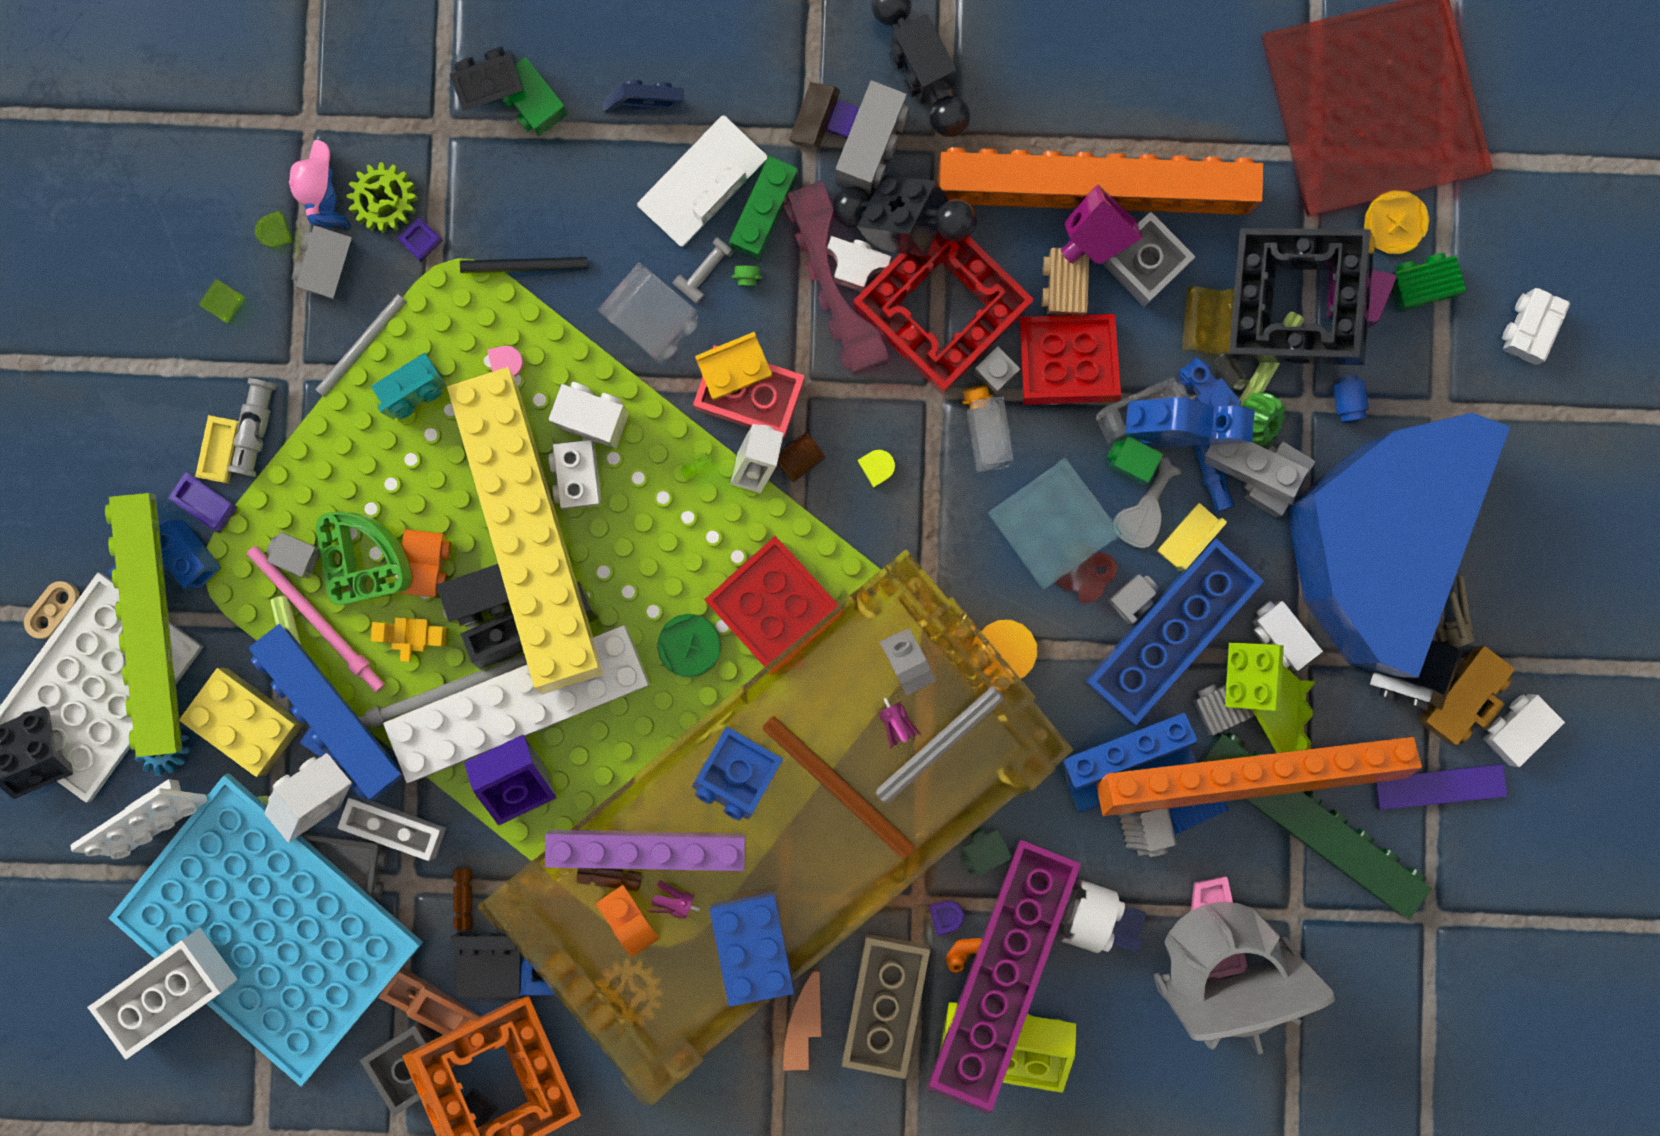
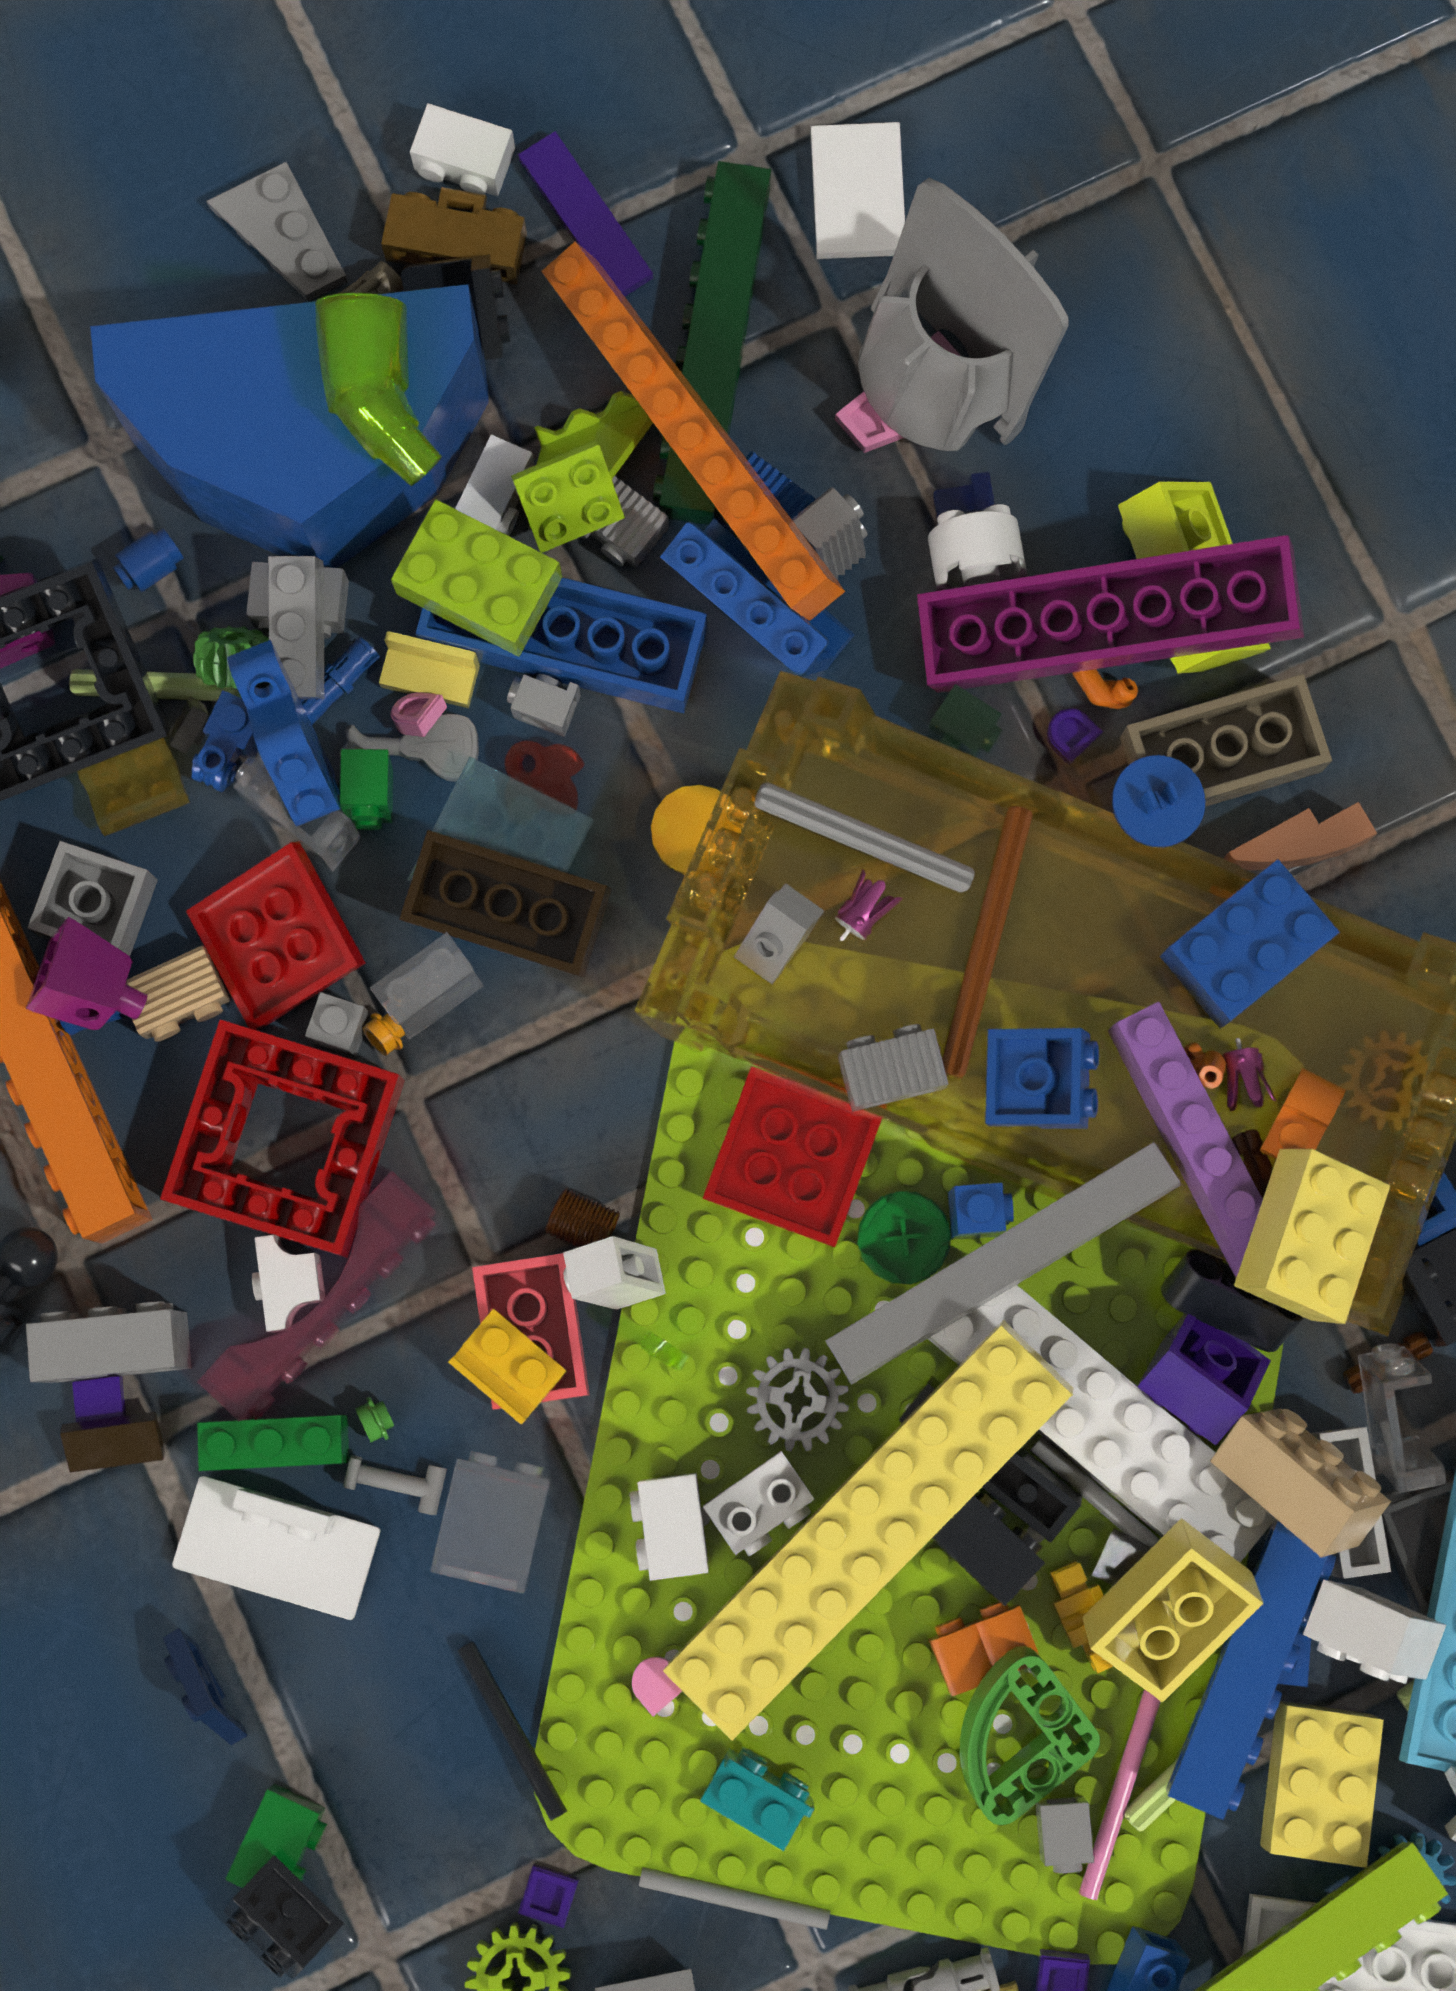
camera: 120 degrees left, 5 degrees down
black brick [832,175,977,257] -> none
neon yellow tile [857,450,895,488] -> none
none -> light grey wing [207,162,348,301]
none -> clear neon green piece [315,293,442,486]
none -> lime brick [391,499,562,657]
none -> bright pink tile [391,692,447,737]
none -> dark brown brick [399,830,612,977]
none -> light grey gear [746,1348,849,1451]
none -> white tile [810,122,905,259]
none -> light grey tile [826,1142,1180,1385]
none -> light grey brick [838,1024,948,1112]
none -> blue brick [948,1183,1014,1240]
none -> light yellow brick [1082,1518,1263,1703]
none -> clear smoke plate [1092,1529,1152,1586]
none -> blue piece [1112,755,1205,847]
none -> black beam [1161,1250,1304,1352]
none -> orange arm [1183,1042,1226,1088]
none -> tan brick [1210,1408,1391,1558]
none -> light yellow brick [1234,1149,1390,1324]
none -> clear panel [1358,1343,1447,1493]

